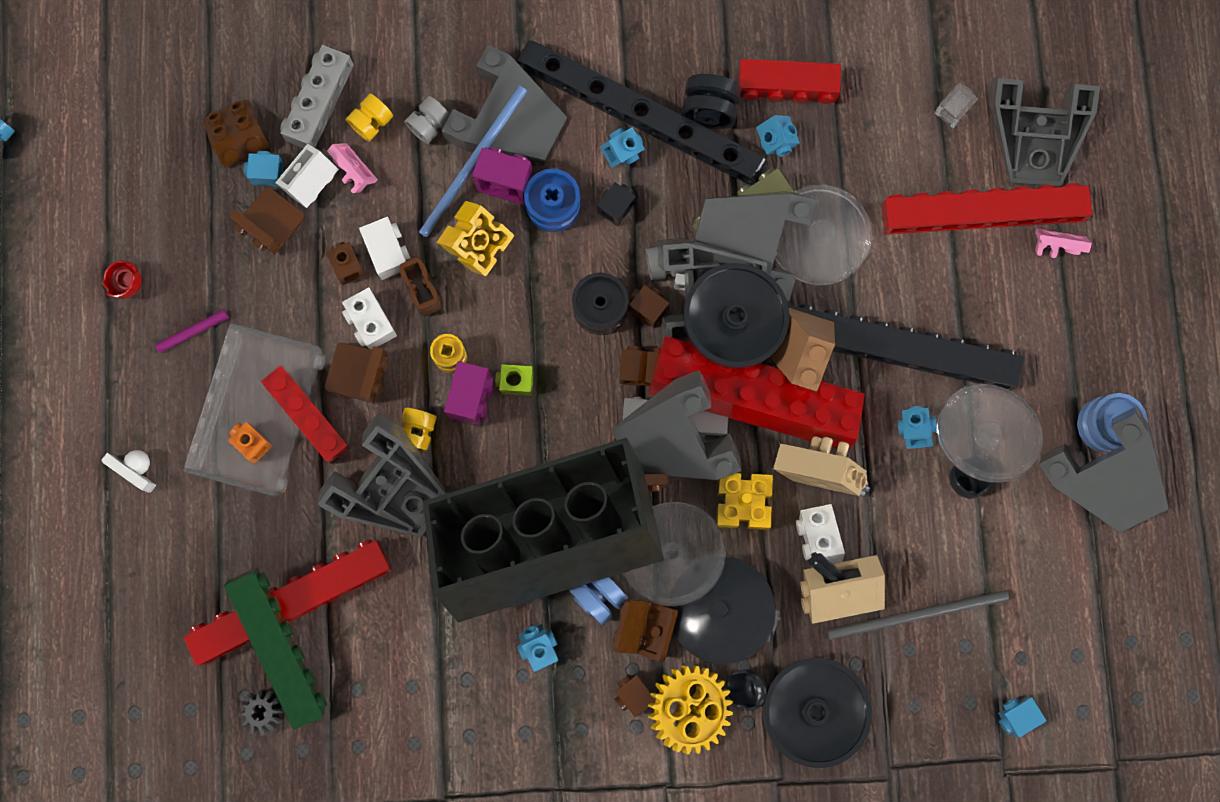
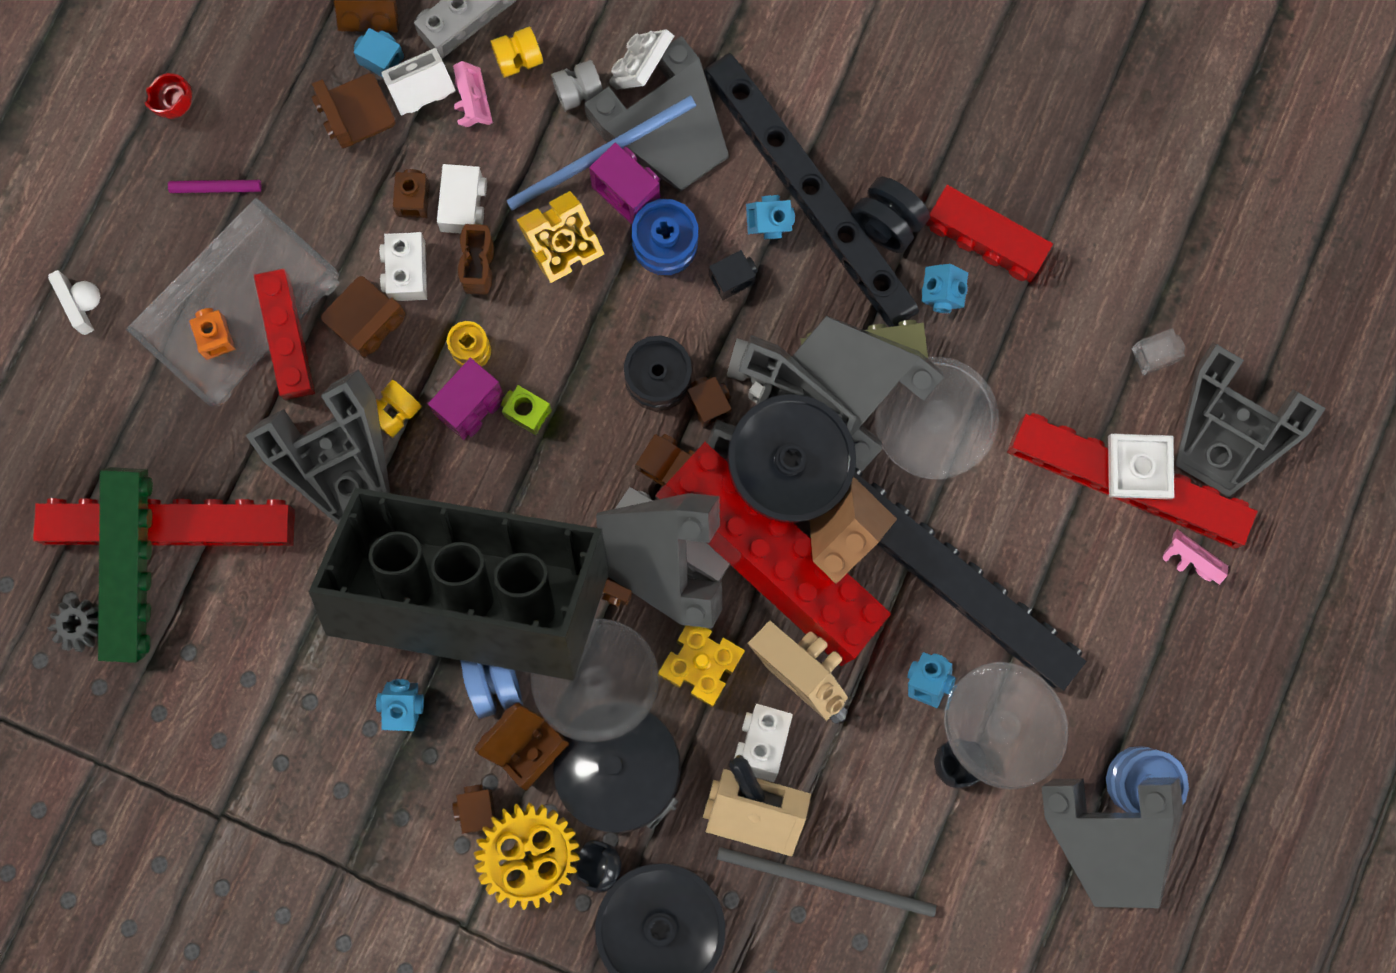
camera: 20 degrees right, 0 degrees up
none -> white tile [609,29,674,90]
none -> white plate [1108,434,1174,499]

